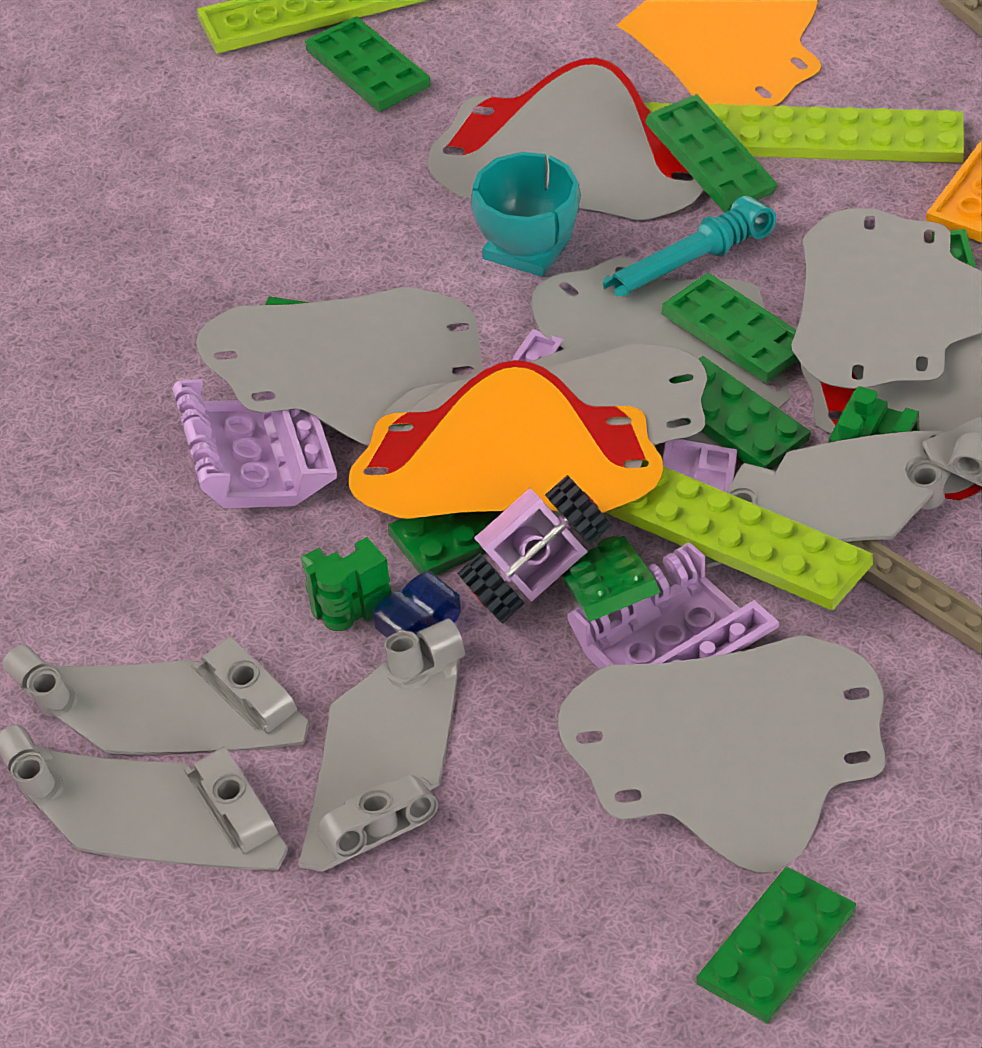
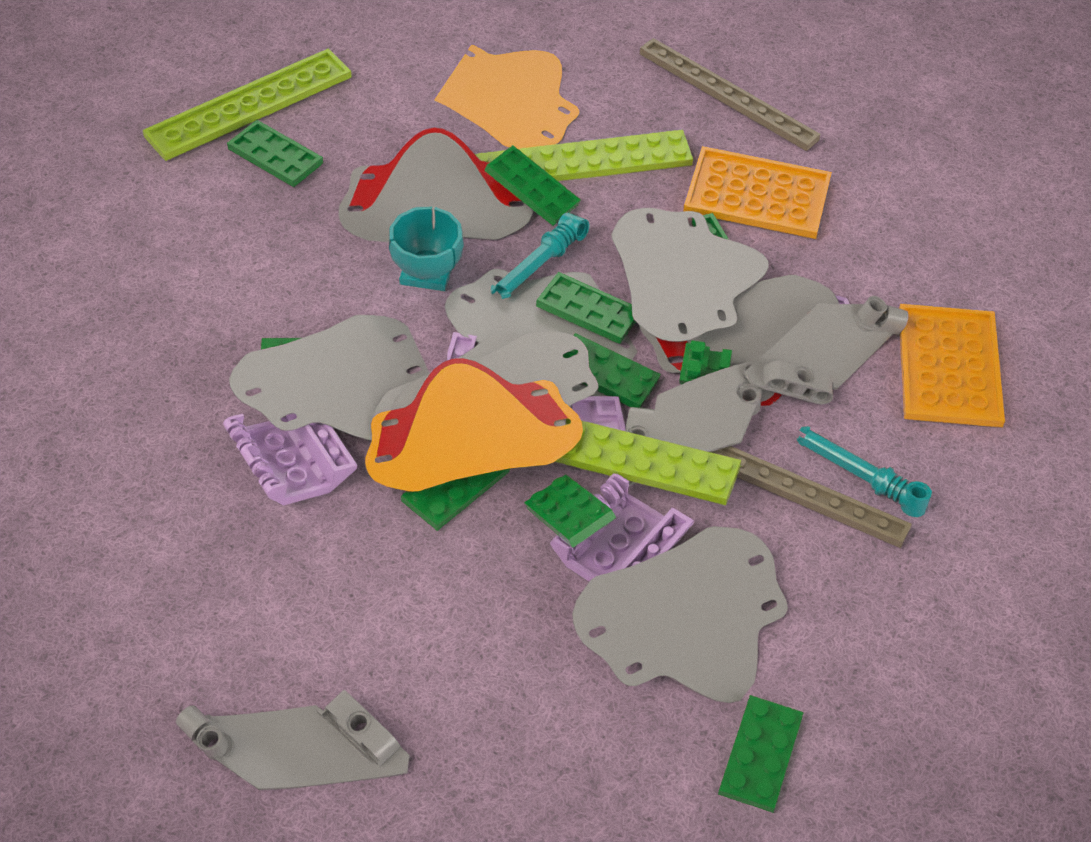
camera: 20 degrees left, 5 degrees up
light grey panel [3,636,310,755] -> none
light grey panel [298,619,466,872] -> none
green hips [301,537,394,631] -> none
clear blue brick [373,571,461,638] -> none
brick [457,475,613,624] -> none

